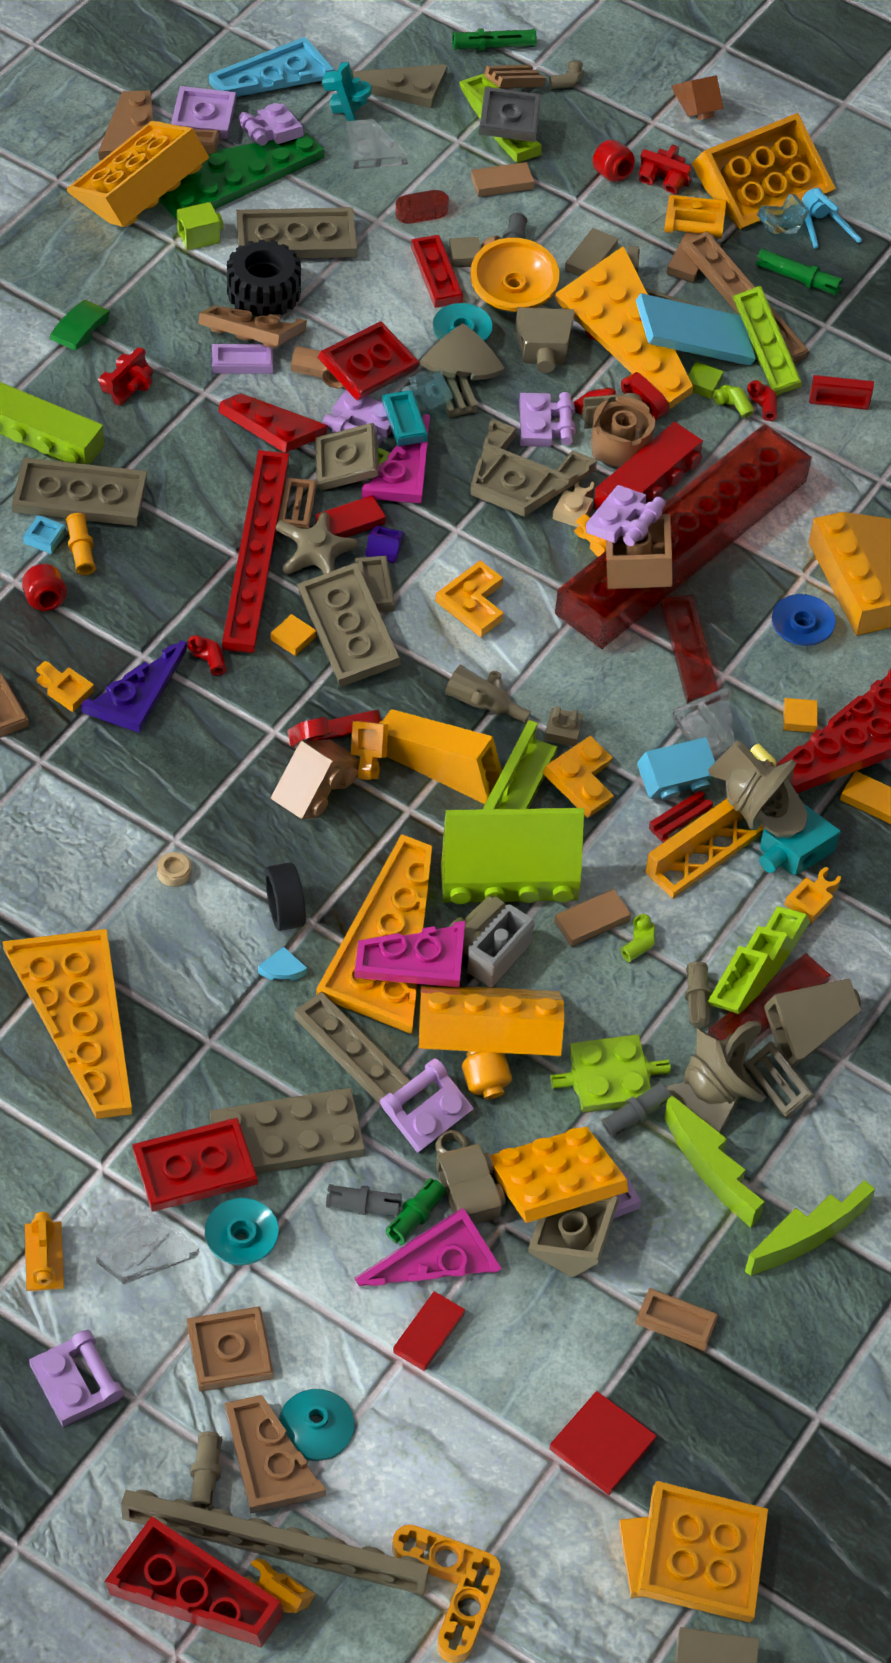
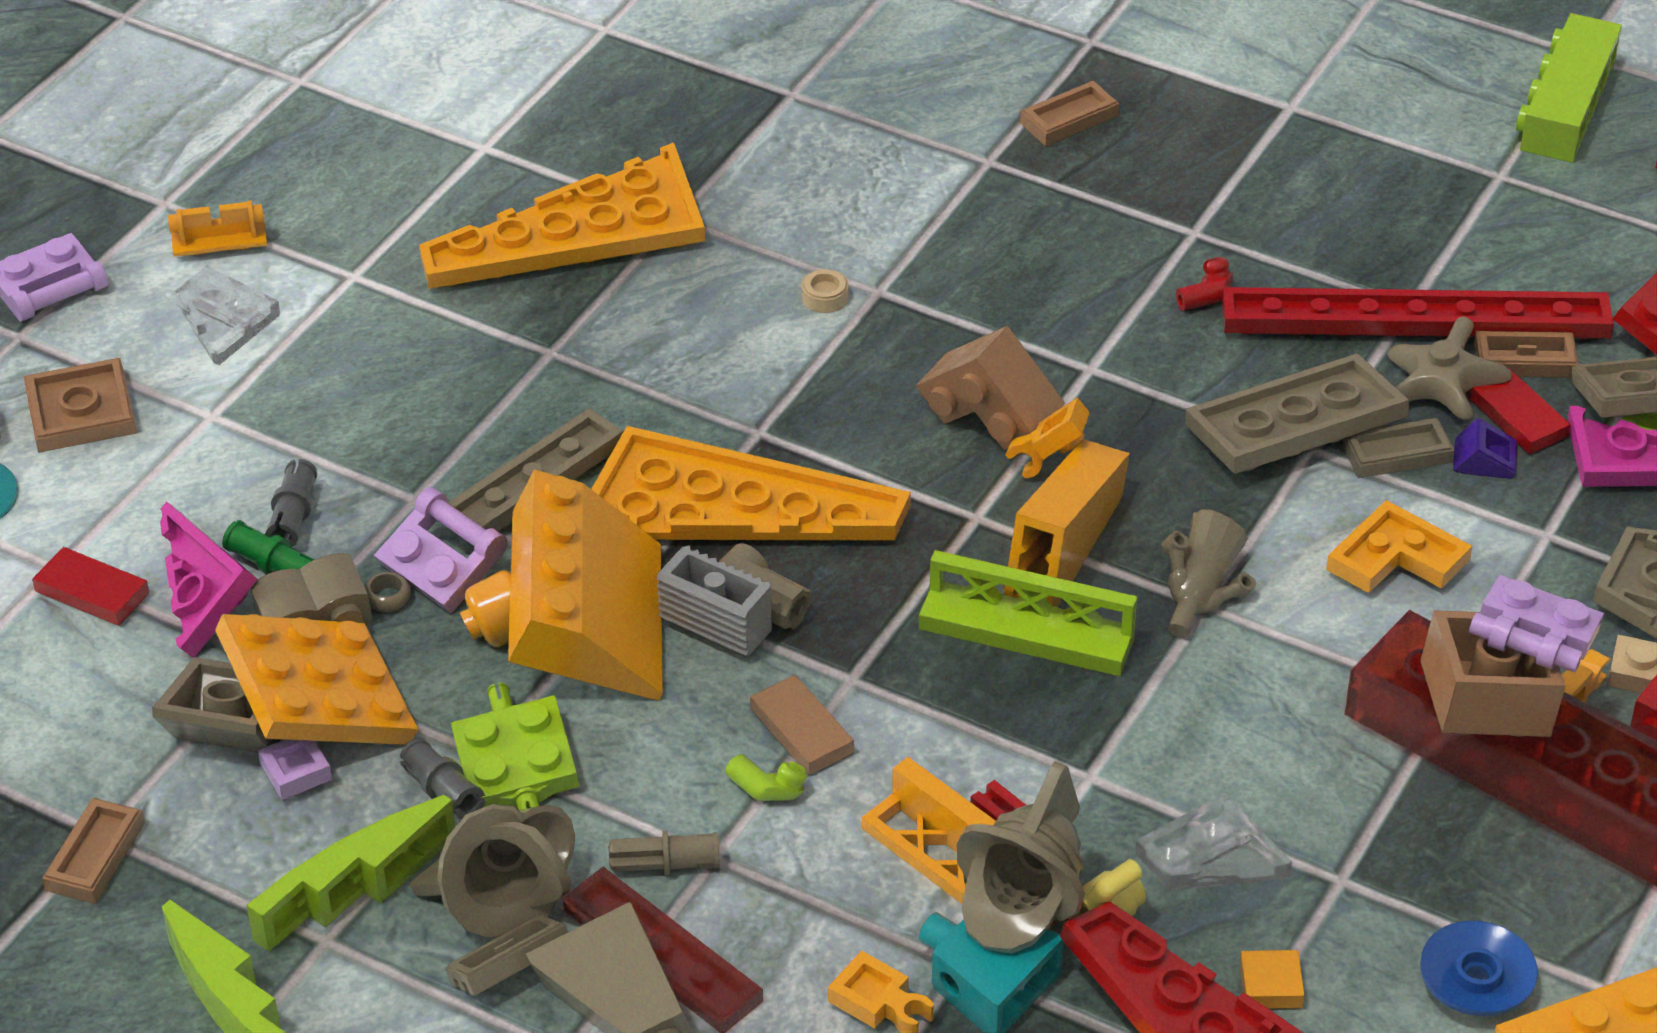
camera: 90 degrees right, 10 degrees down
dark tan plate [12,457,147,526] -> none
red head [22,564,67,611] -> none
medium azure tile [23,515,67,554] -> none
light orange plate [36,661,94,712] -> none
light orange pin [66,513,96,576] -> none
dark purple wing [81,640,187,733] -> none
red tile [132,1117,258,1212] -> none
teal dish [205,1198,279,1265] -> none
dark tan plate [210,1088,365,1174] -> none
medium azure tile [258,946,307,981] -> none
black tyre [265,862,306,931] -> none
light orange tile [271,614,316,656] -> none
red beam [287,709,381,747] -> none
dark pink wing [355,921,465,987] -> none
lime slope [441,808,584,904] -> none
light orange plate [542,736,614,818] -> none
dark tan tile [544,706,584,747] -> none
medium azure brick [637,737,715,800] -> none
clear red tile [661,595,720,705] -> none
lime slope [708,906,810,1014] -> none

